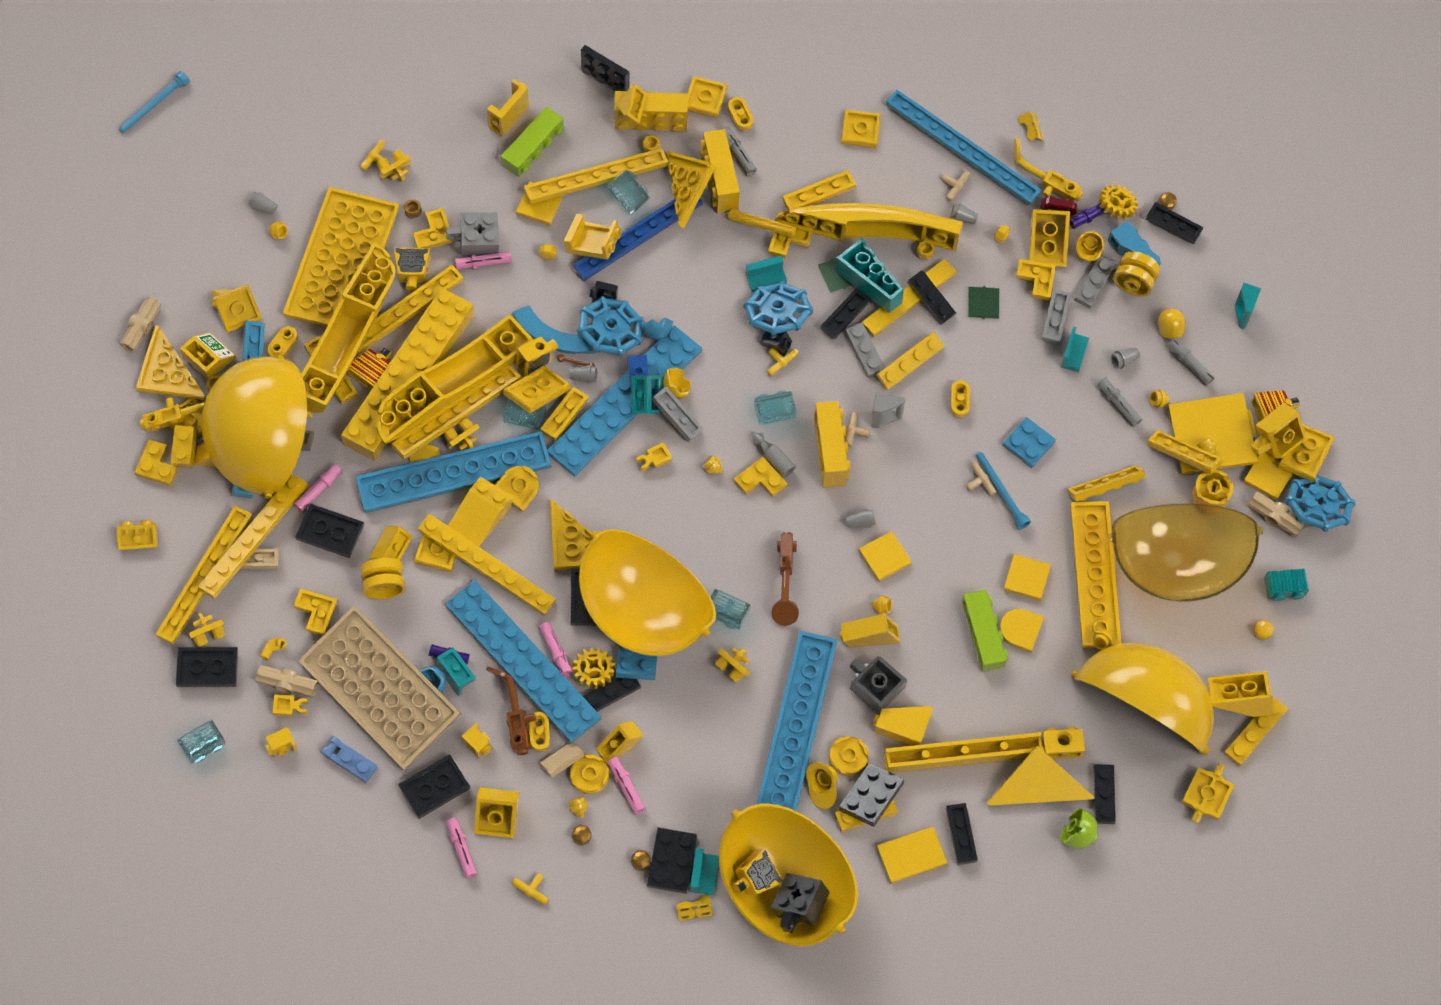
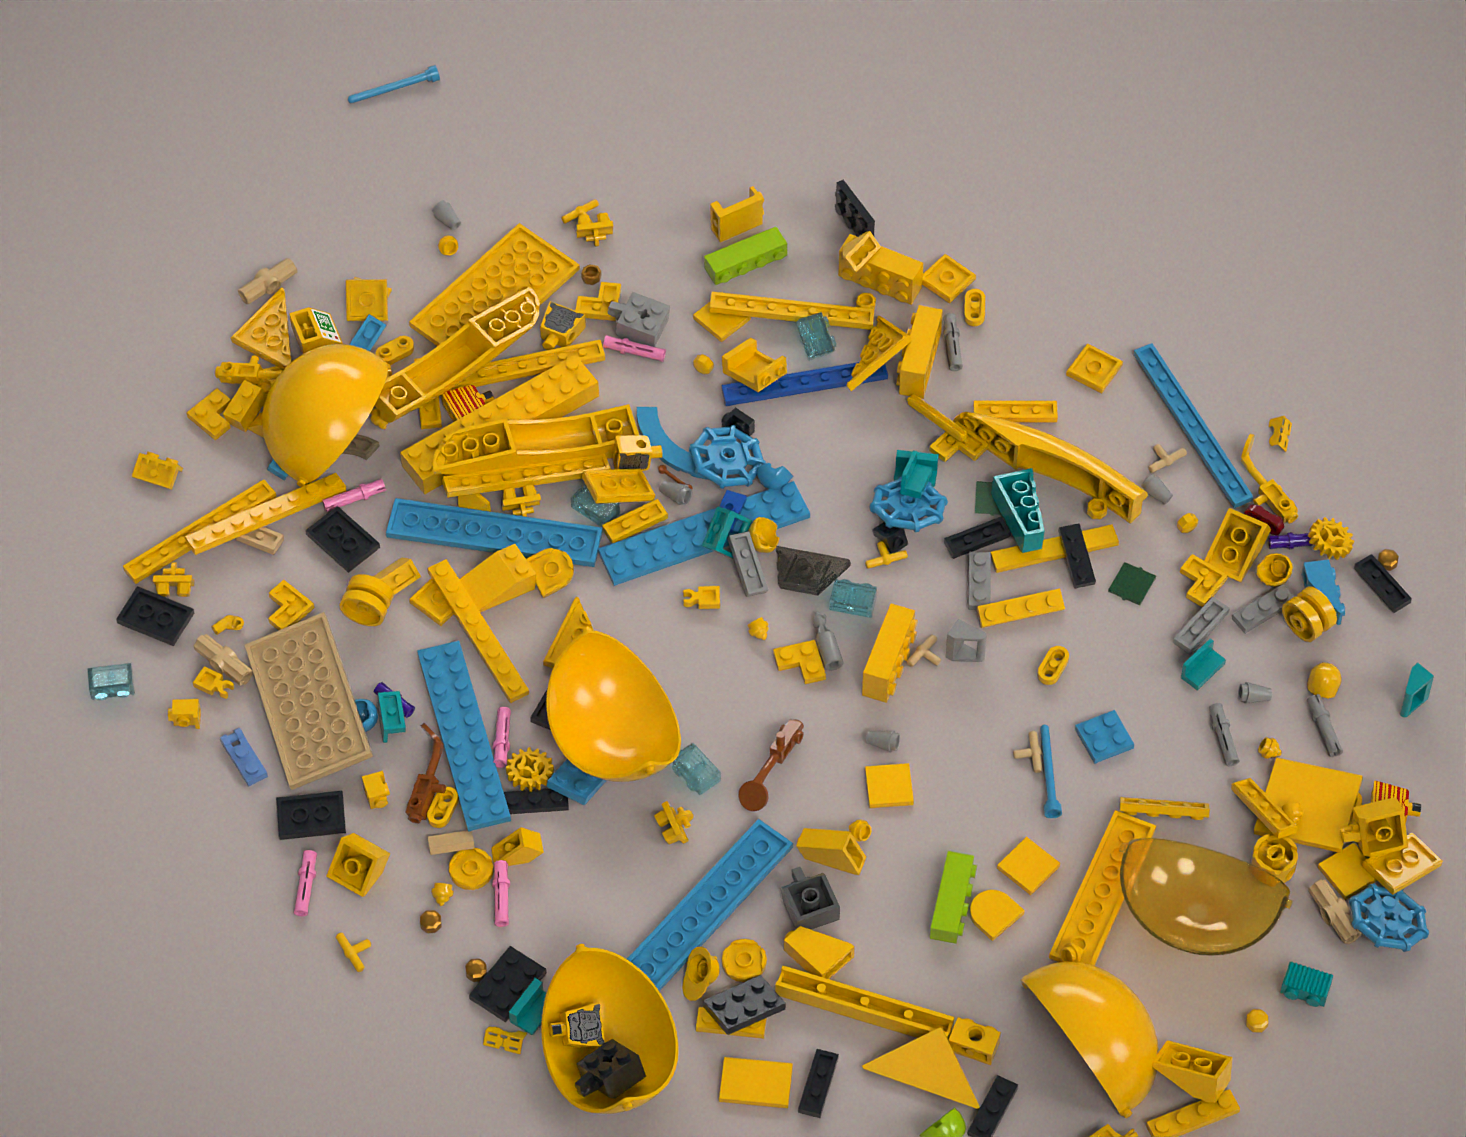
camera: 30 degrees right, 10 degrees down
none -> clear smoke wing [776,546,851,596]
none -> teal panel [900,450,933,499]

